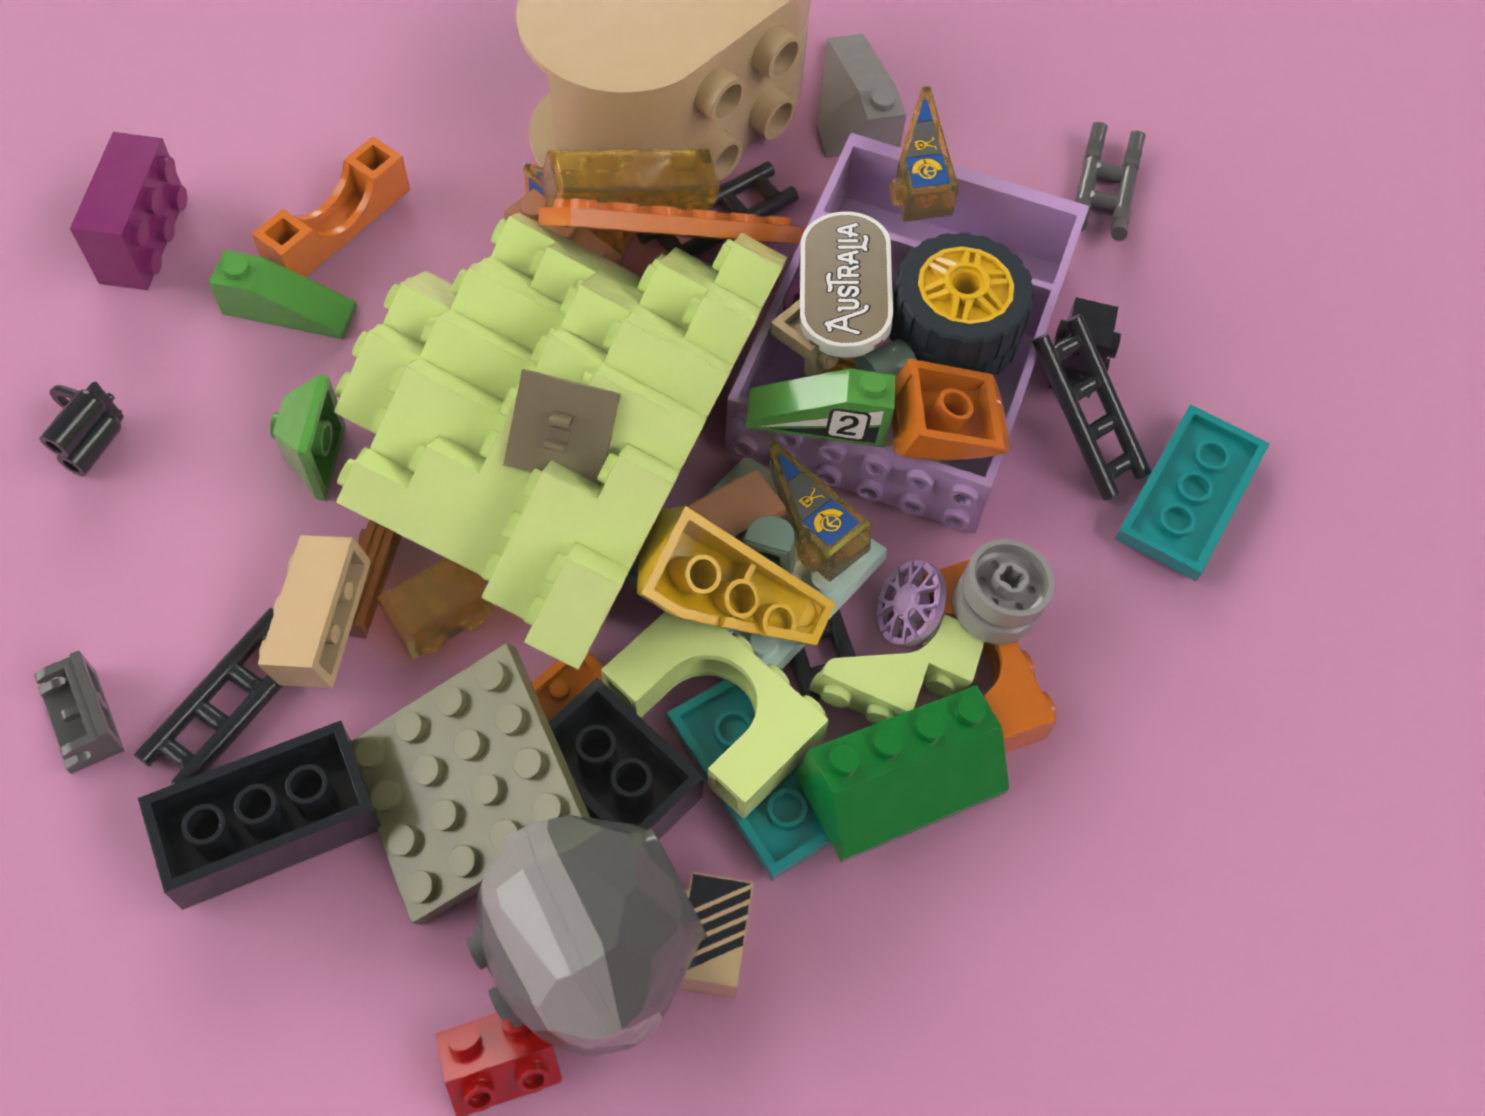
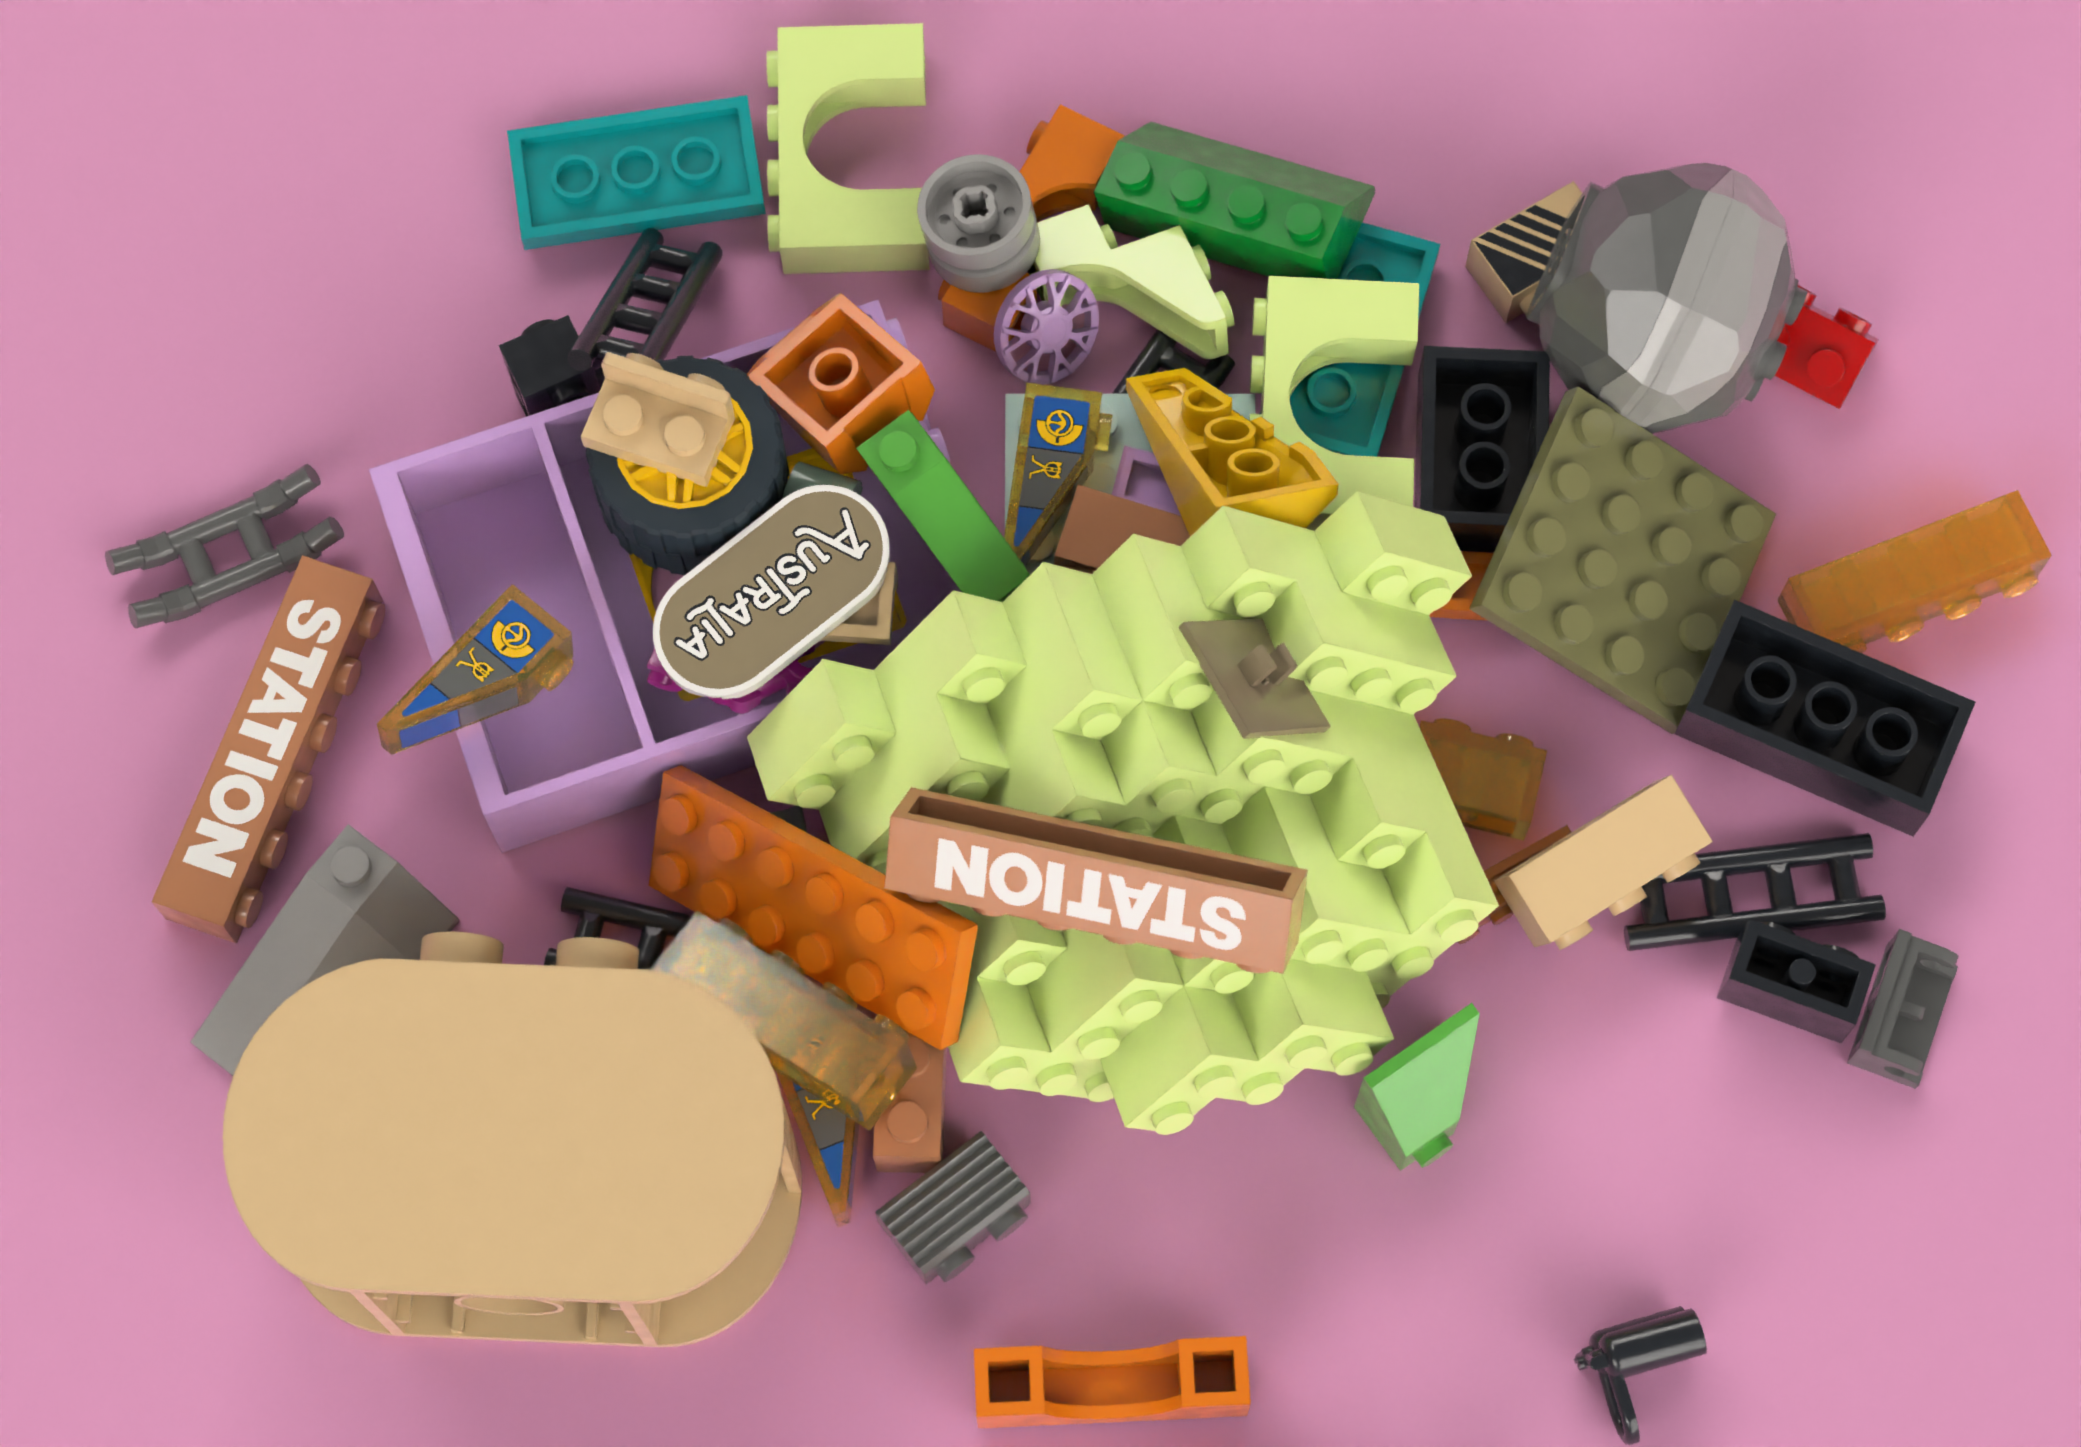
camera: 125 degrees left, 10 degrees up
bright green slope [208,250,357,339] -> none
sand green brick [744,516,795,574] -> none
none -> nougat brick [151,555,386,944]
none -> tan bracket [581,352,735,487]
none -> yellowish green arch [766,23,930,274]
none -> dark grey brick [875,1131,1031,1284]
none -> nougat brick [885,787,1308,974]
none -> black brick [1716,918,1876,1043]
none -> clear yellow brick [1778,490,2052,653]

